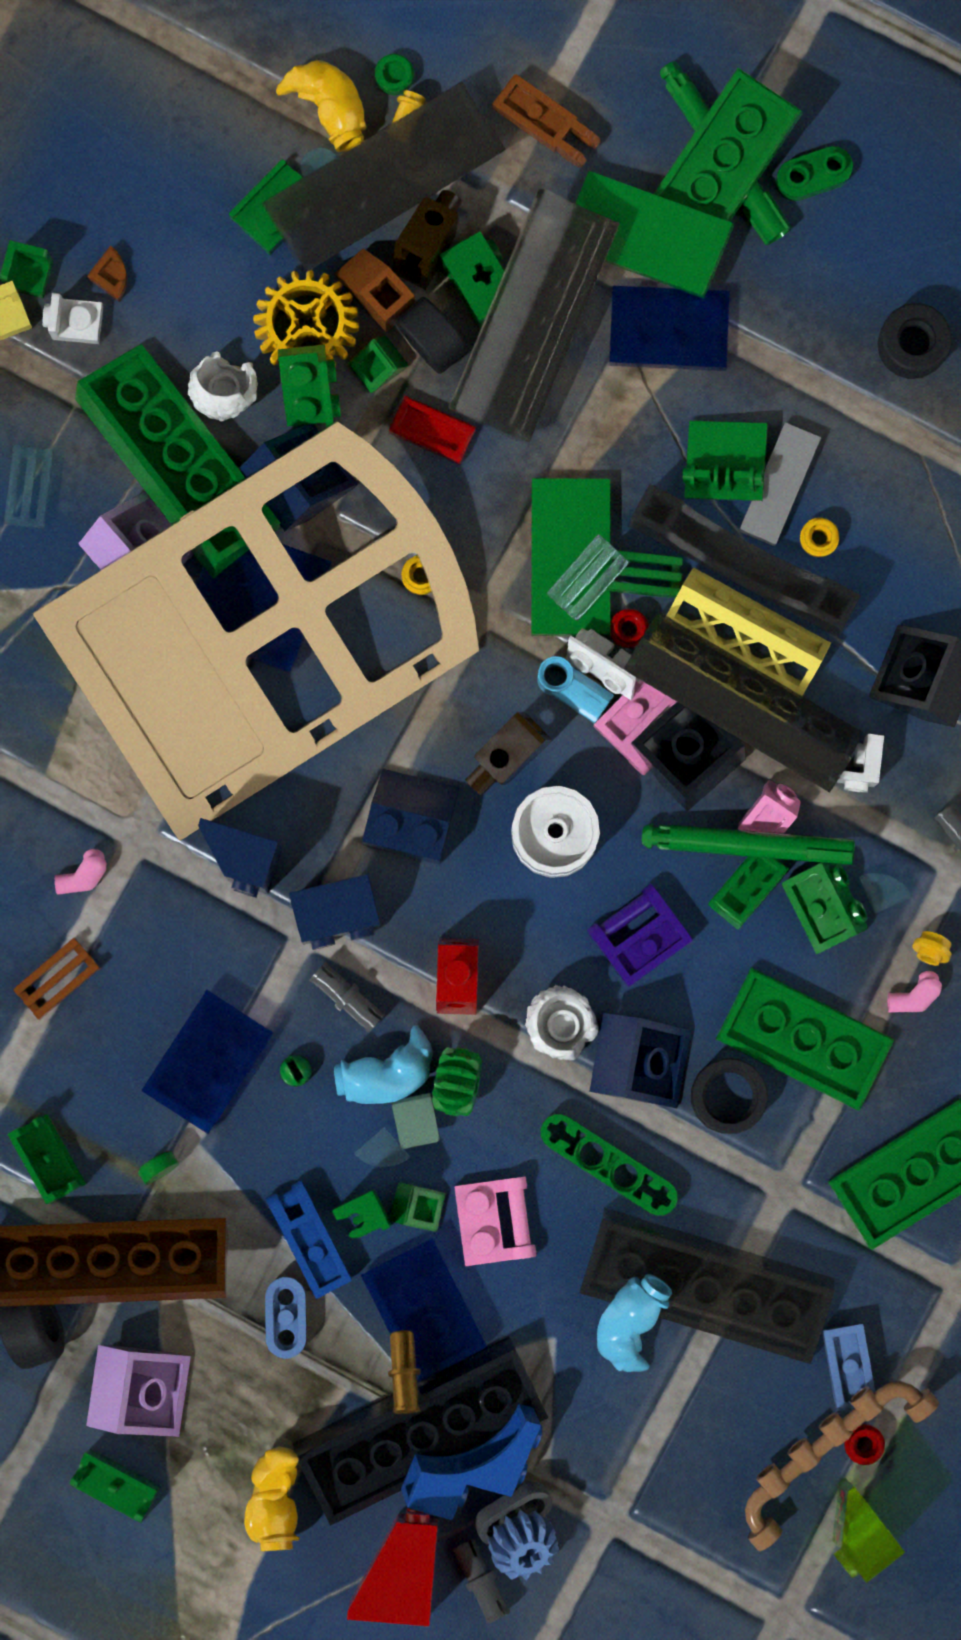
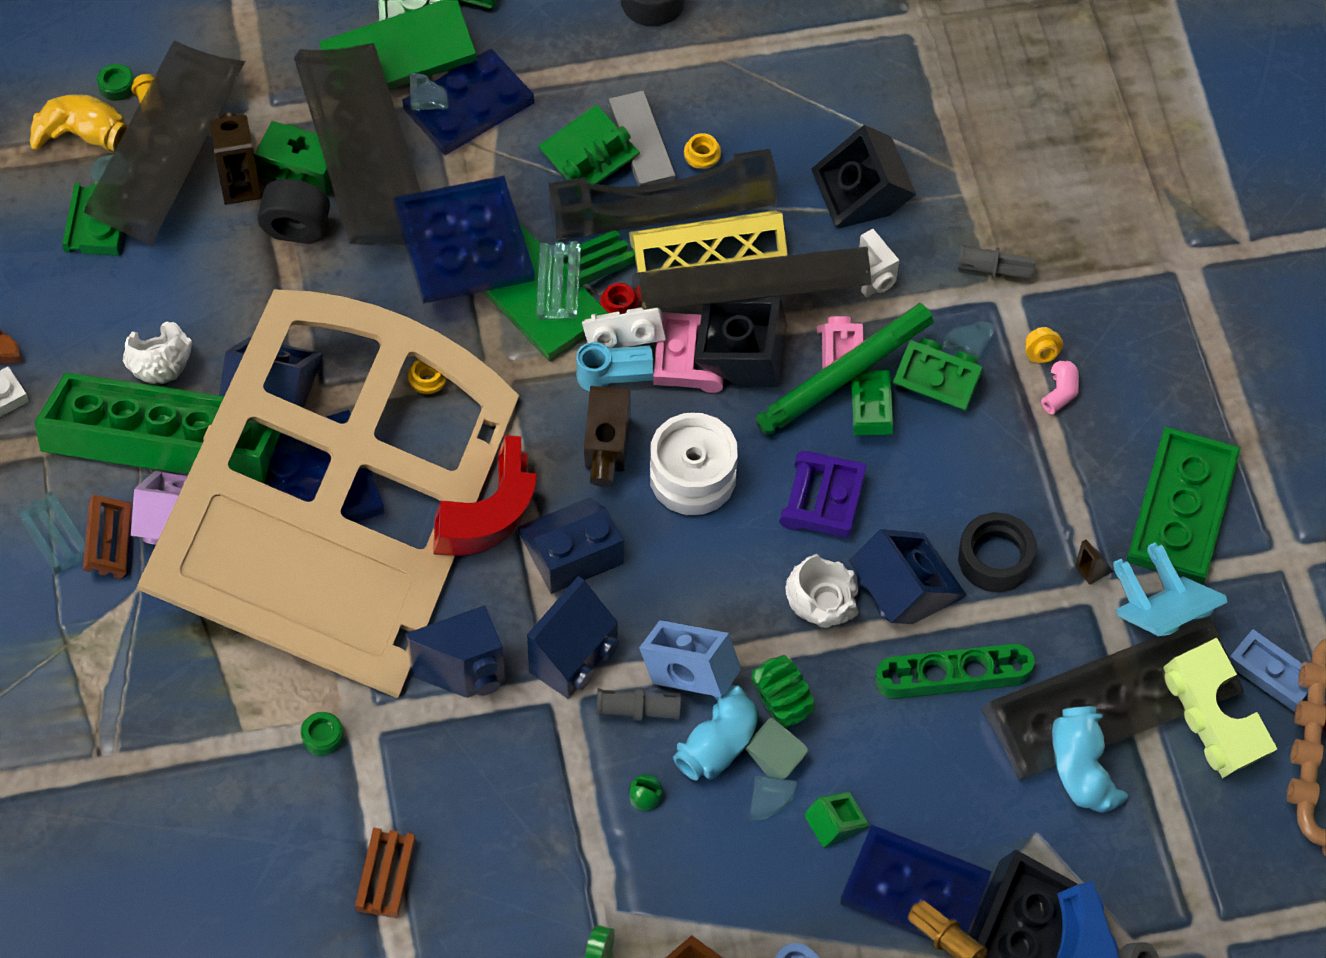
camera: 40 degrees left, 25 degrees down
bright pink arm [54,849,107,895] -> none
clear blue plate [141,990,275,1134] -> none
yellow gear [253,269,359,368] -> none
blue plate [266,1180,352,1299] -> none
green bracket [278,344,341,428] -> none
green hinge [332,1189,392,1238] -> none
dark orange slope [334,248,415,333] -> none
green slope [348,336,408,393] -> none
red tile [388,395,476,465] -> none
red torso [436,938,479,1015] -> none
bright pink plate [454,1176,537,1266] -> none
dark orange hinge [492,74,601,168] -> none
green tile [715,968,894,1111] -> none
none -> dark orange tile [83,494,132,579]
none -> green tile [301,712,343,756]
none -> clear blue plate [394,176,535,304]
none -> clear light blue tile [409,73,448,110]
none -> red arch [433,435,537,556]
none -> medium blue brick [639,620,742,697]
none -> dark brown piece [1075,539,1114,585]
none -> medium azure plate [1113,542,1227,636]
none -> yellowish green arch [1163,638,1277,778]

